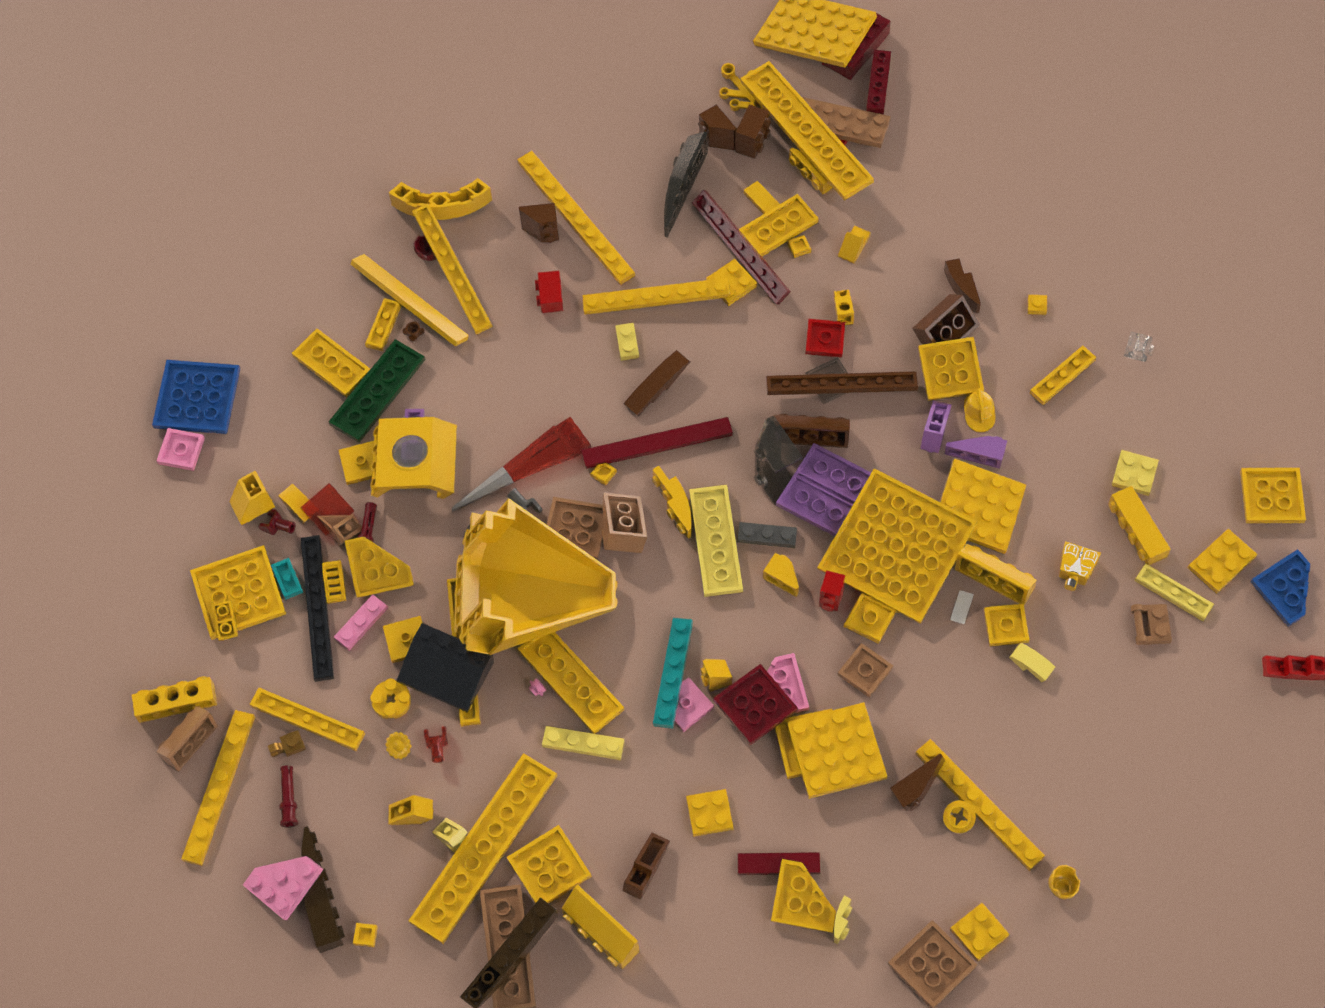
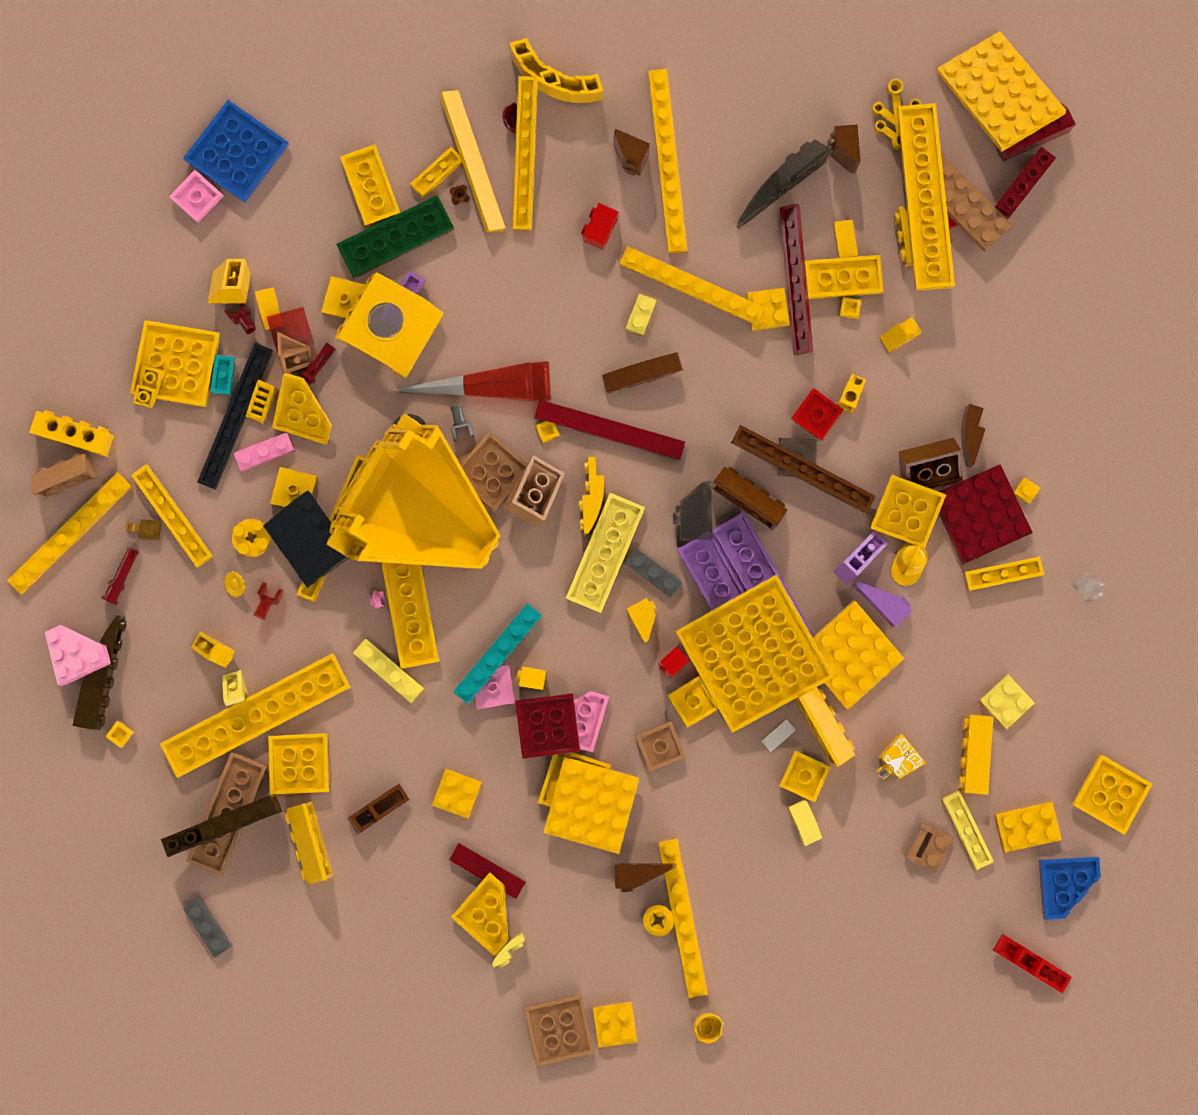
camera: 25 degrees right, 20 degrees up
reddish brown brick [735,104,771,159] -> none
none -> dark red plate [938,464,1033,565]

